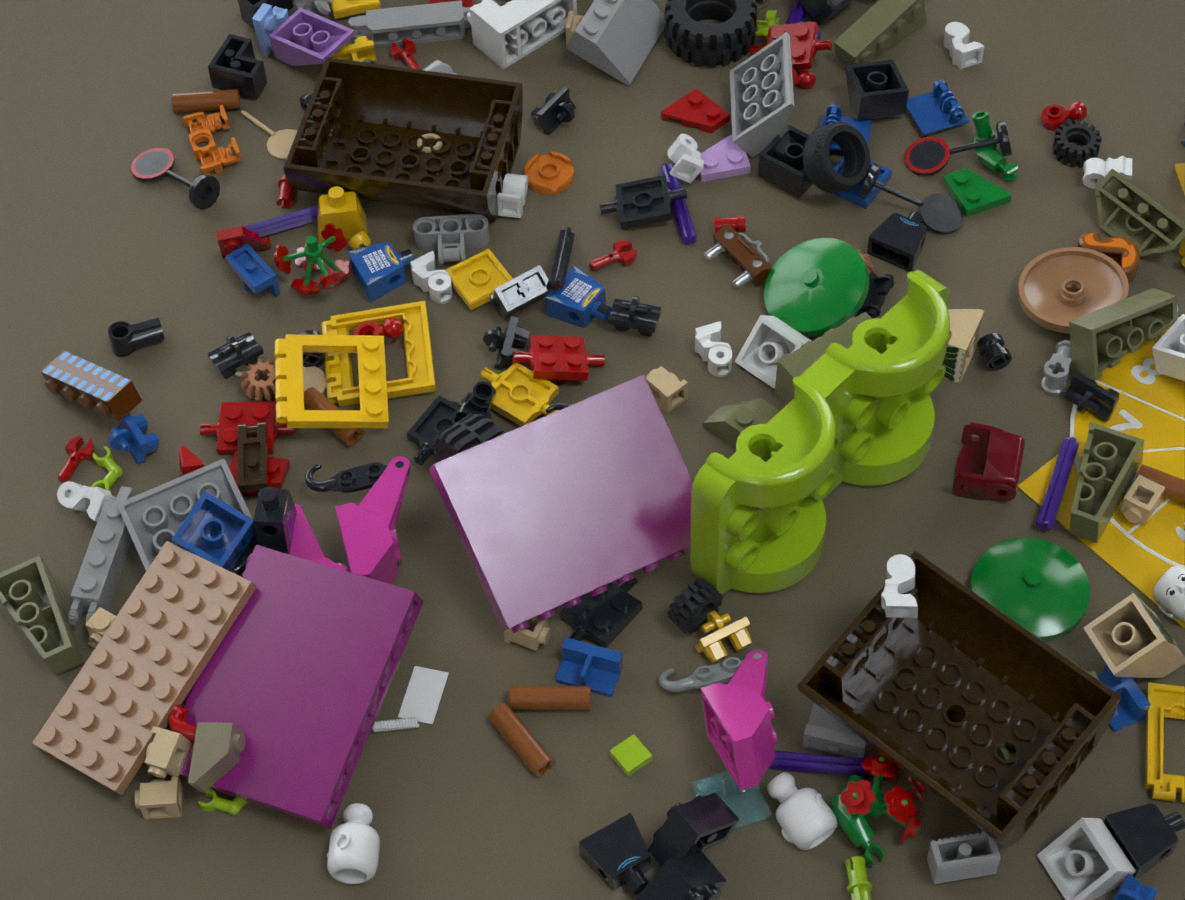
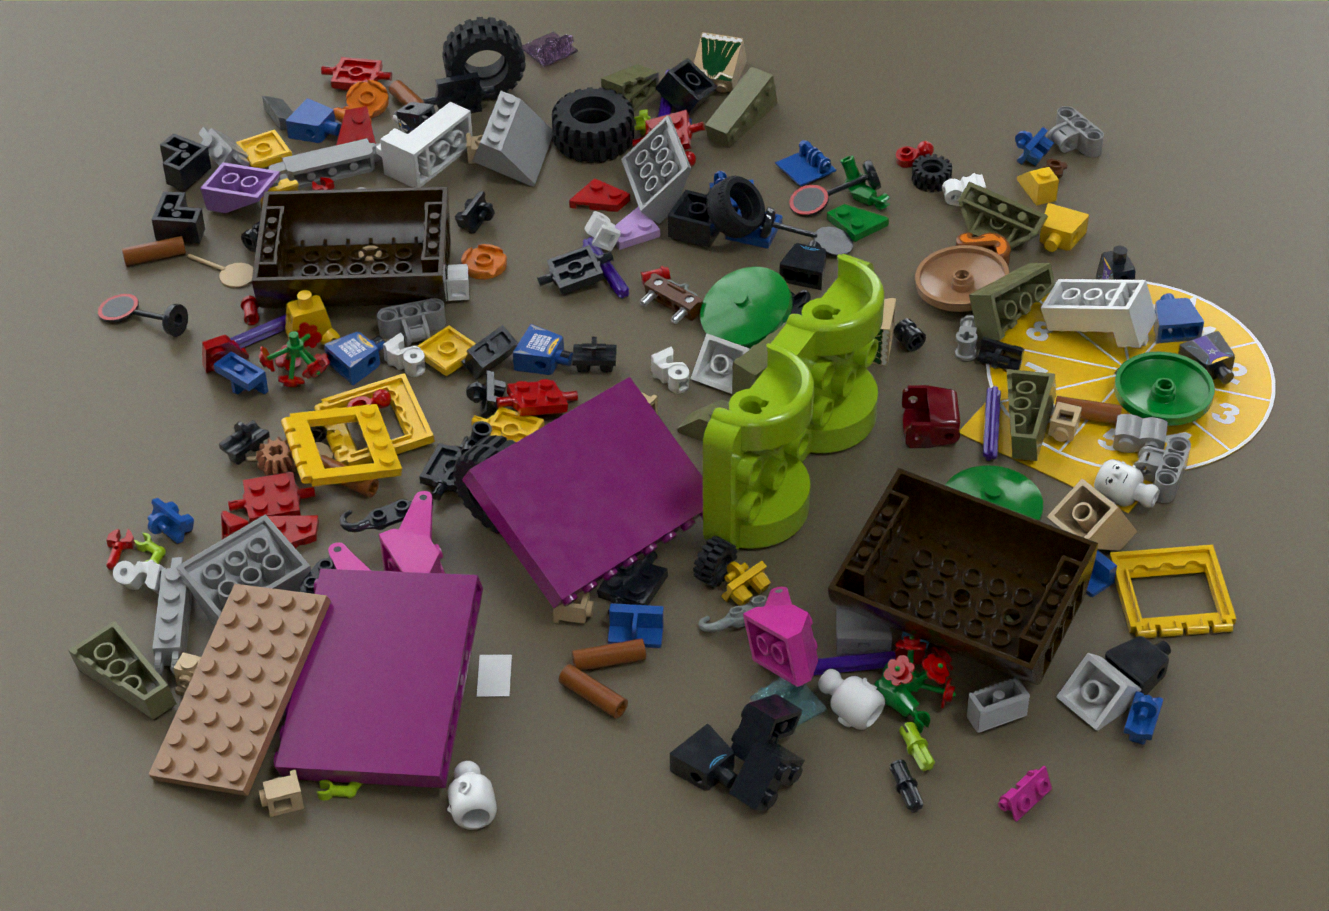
camera: 15 degrees left, 10 degrees down
reddish brown brick [41,351,142,422] -> none
black piece [108,317,165,357] -> none
tan brick [144,726,192,779] -> none
red arm [168,705,197,741] -> none
blue brick [171,491,256,571] -> none
orange piece [183,105,242,175] -> none
dark tan slope [188,722,245,792] -> none
dark brown plate [238,422,268,492] -> none
light blue hinge [252,3,289,57] -> none
black torso [254,487,297,554] -> none
white piece [372,717,419,733] -> none
black axle [549,227,575,291] -> none
red bar [589,240,637,271] -> none
lime tile [610,734,653,777] -> none
black slope [845,60,909,120] -> none
white leg [881,554,918,618] -> none
white leg [943,22,985,69] -> none

